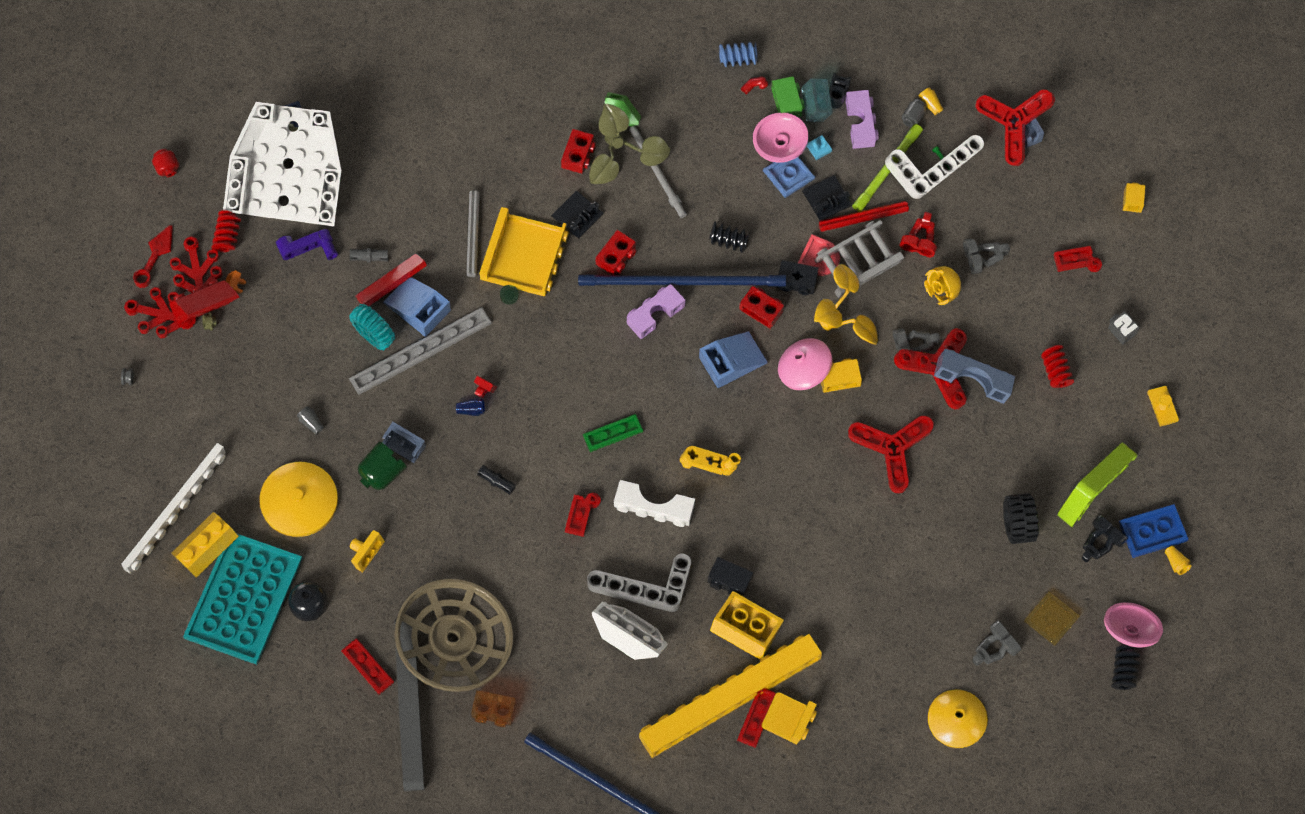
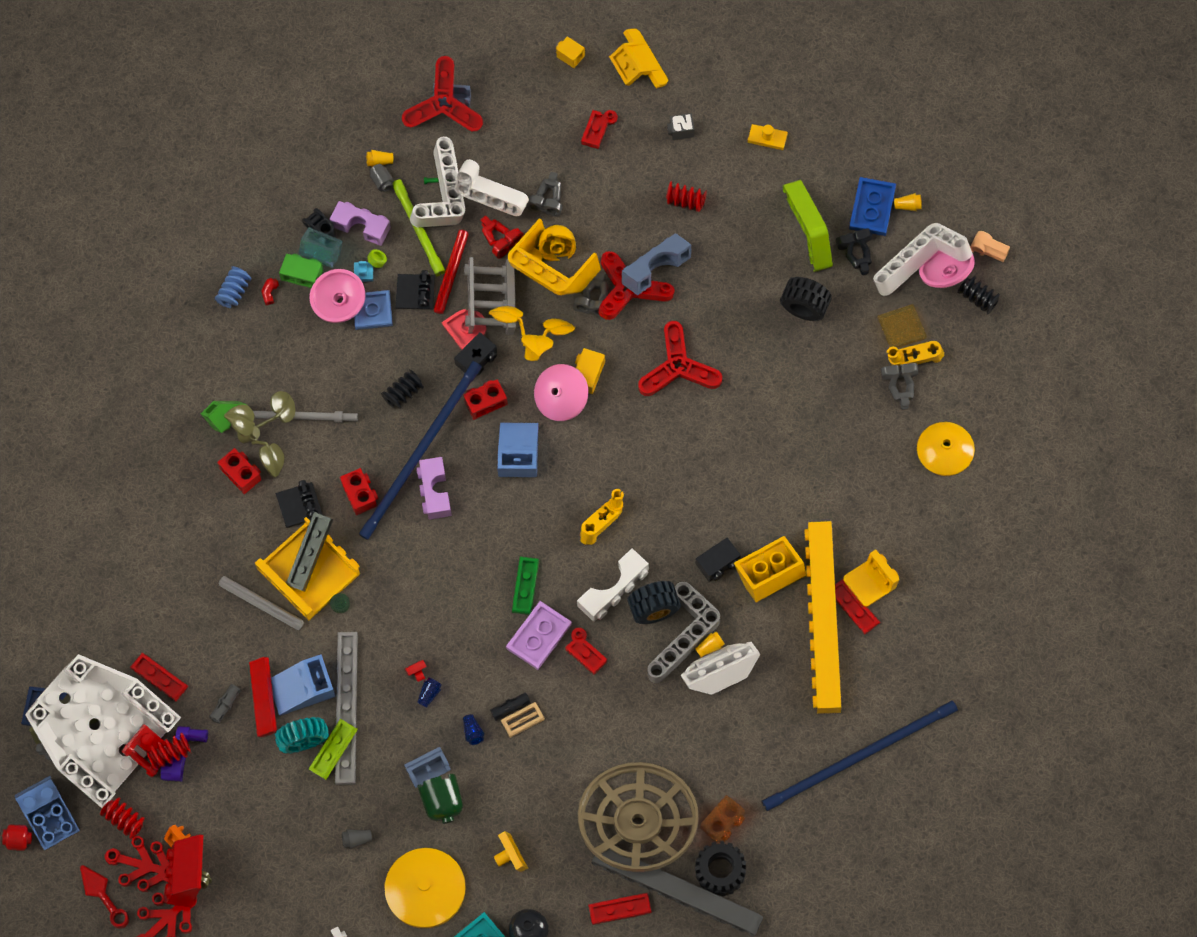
camera: 55 degrees left, 0 degrees up
none -> medium blue slope [15,776,80,850]
none -> red plate [122,724,165,777]
none -> red tile [130,653,188,702]
none -> red piece [146,733,192,770]
none -> pearl dark grey plate [286,512,333,592]
none -> lime tile [309,719,358,780]
none -> lime tile [367,249,387,268]
none -> white beam [455,159,529,216]
none -> clear blue cone [462,714,484,745]
none -> tan tile [501,702,545,738]
none -> lavender plate [506,601,572,670]
none -> yellow windscreen [508,218,601,295]
none -> yellow plate [609,29,668,89]
none -> black wheel [627,581,681,624]
none -> yellow cone [695,631,725,658]
none -> black tyre [695,841,746,896]
none -> white beam [873,223,972,296]
none -> yellow beam [887,341,944,366]
none -> light nougat piece [970,231,1010,262]

